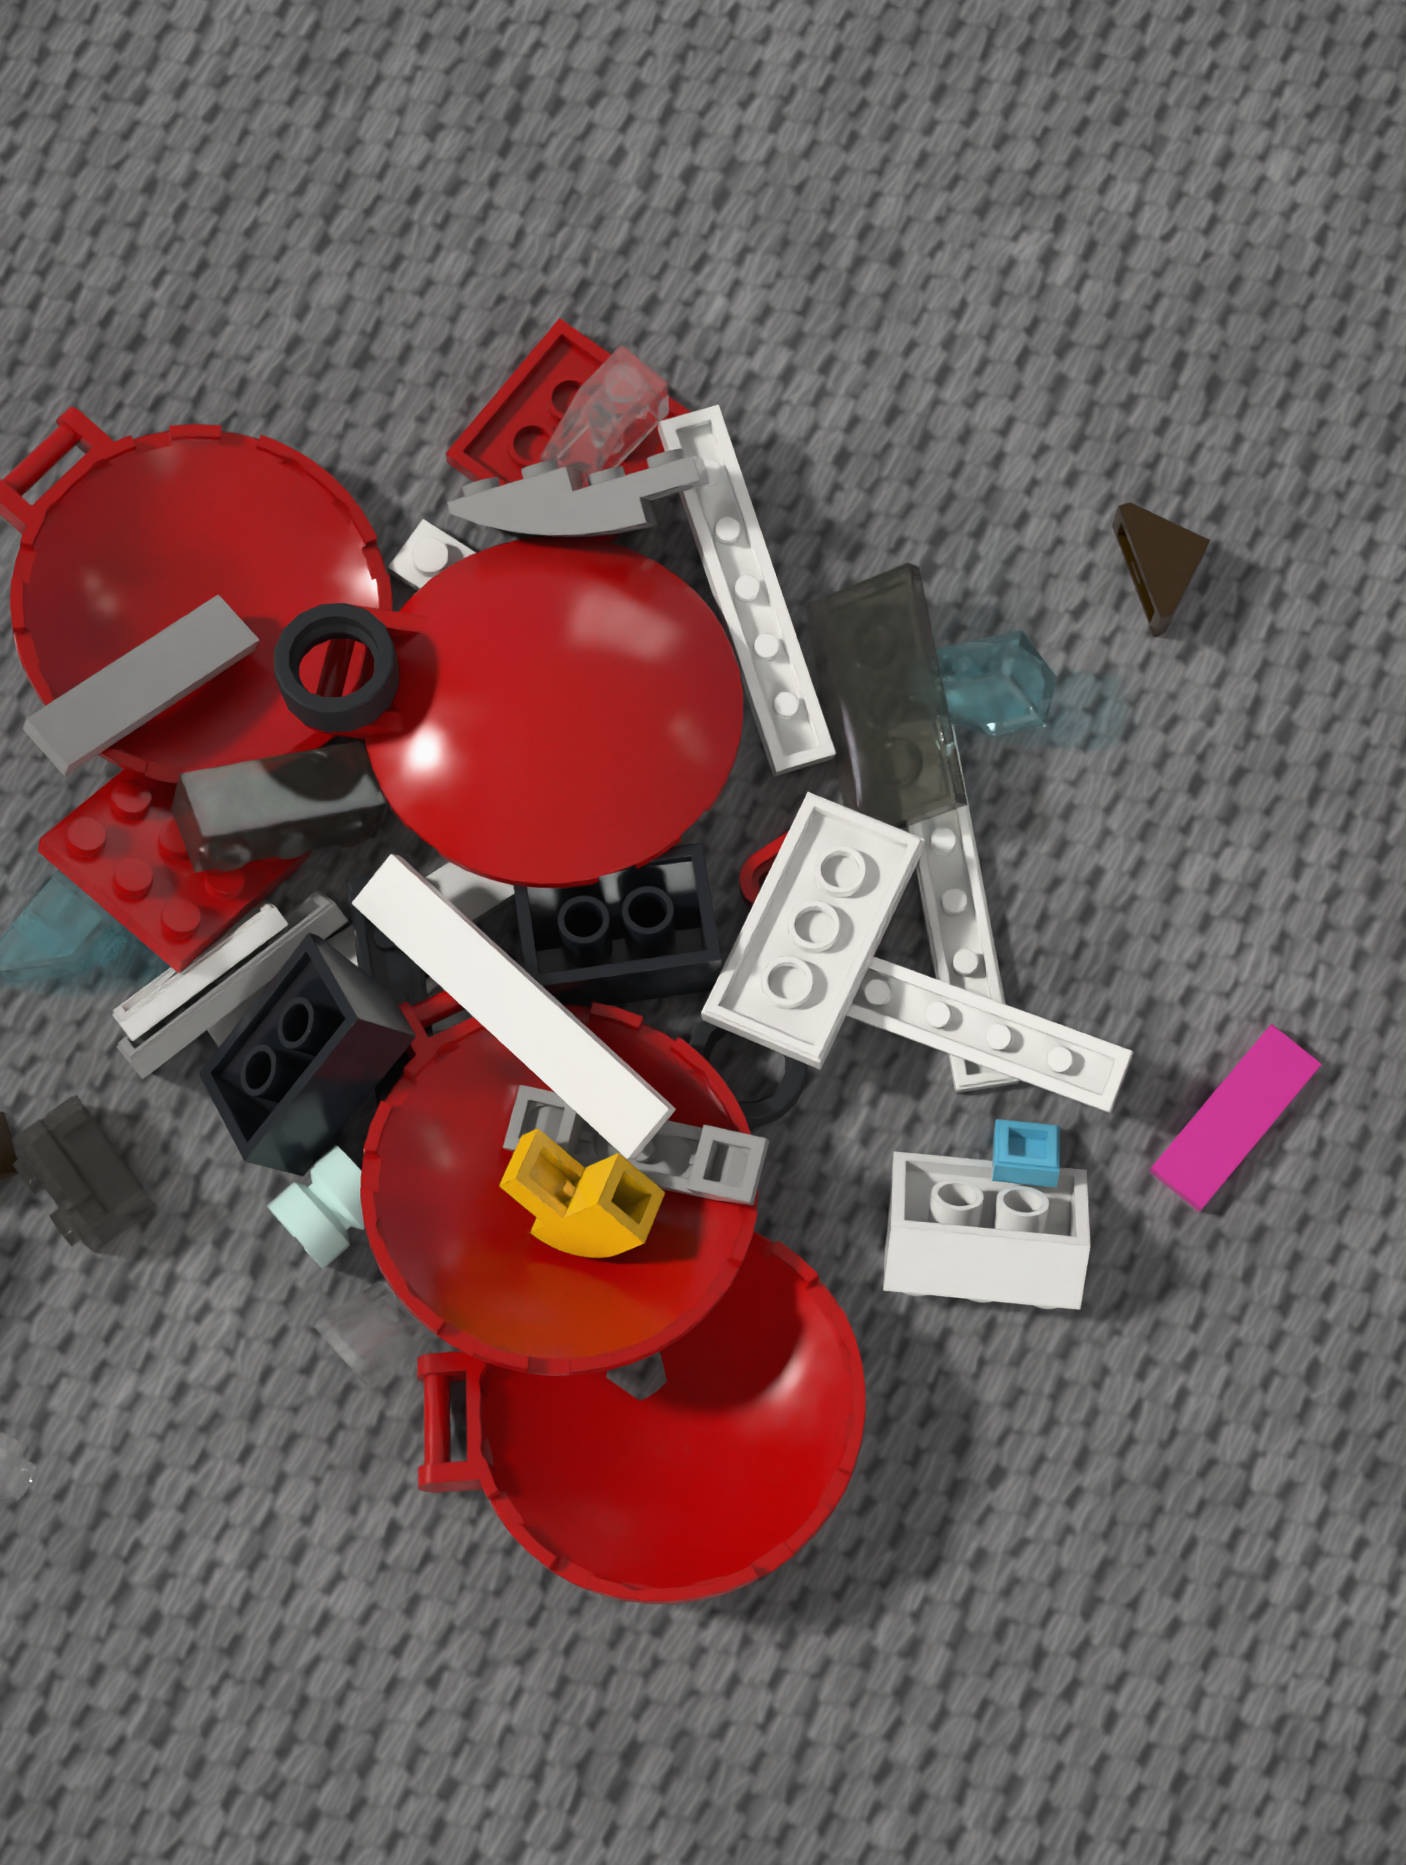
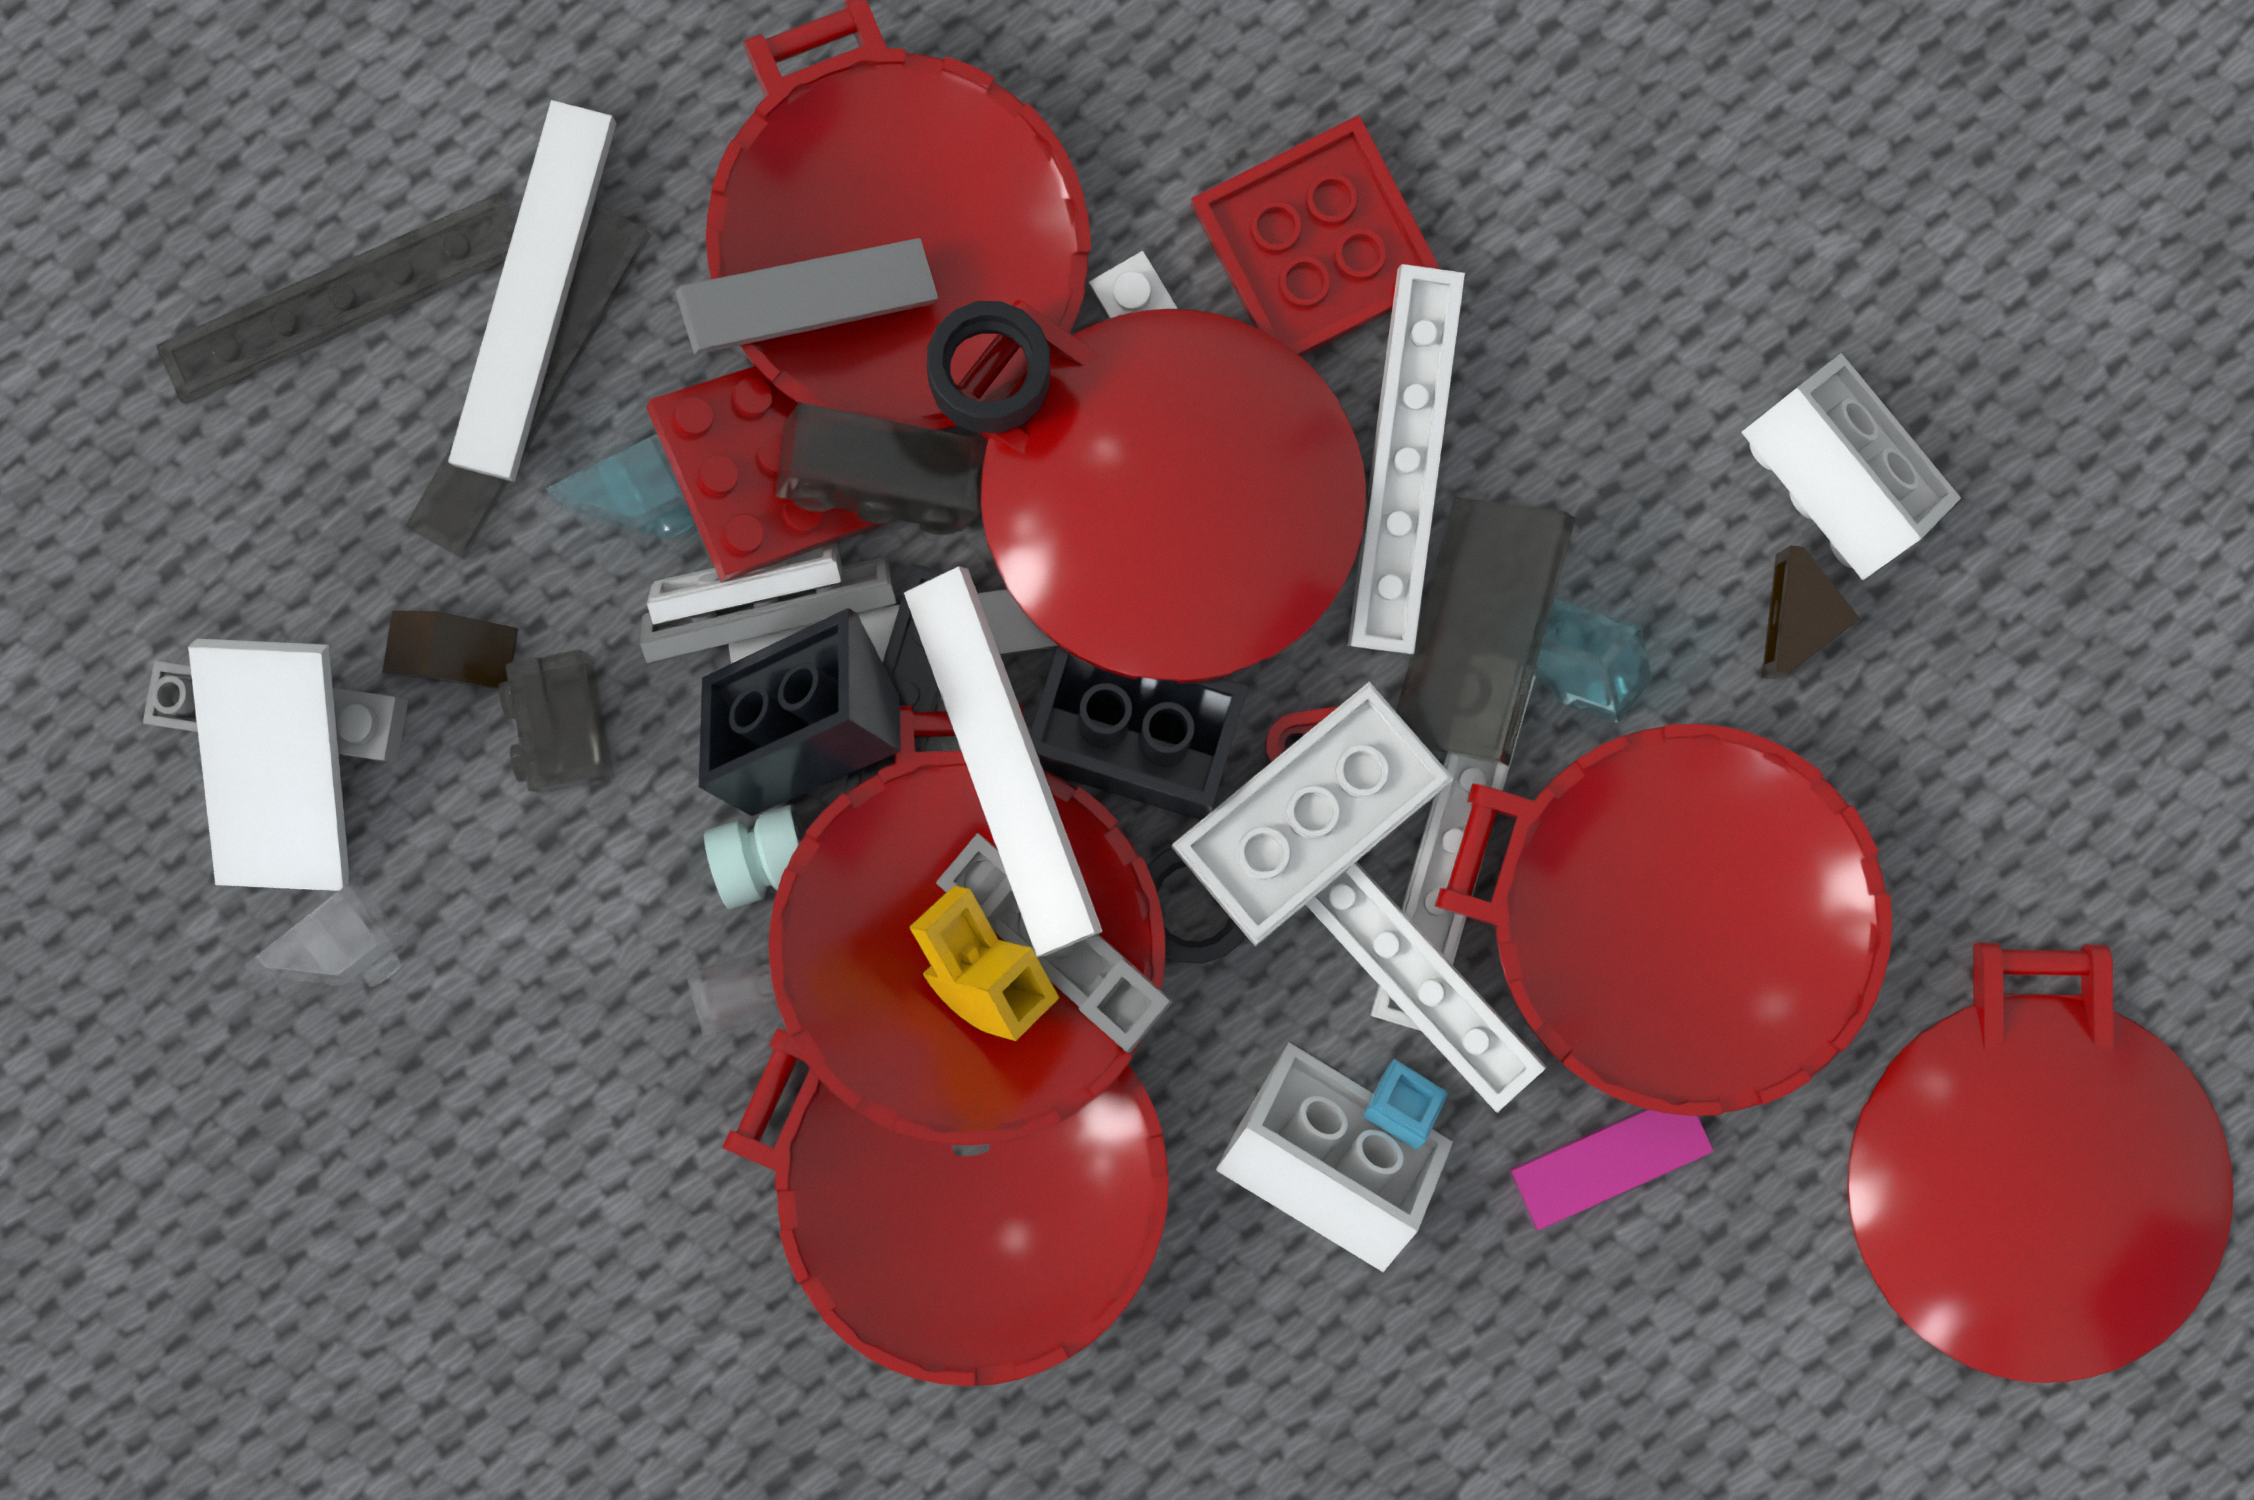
camera: 25 degrees right, 10 degrees up
light grey slope [447,449,710,537] -> none
clear slope [540,345,669,488] -> none
none -> red dish [1435,724,1892,1116]
none -> white slope [1741,353,1961,580]

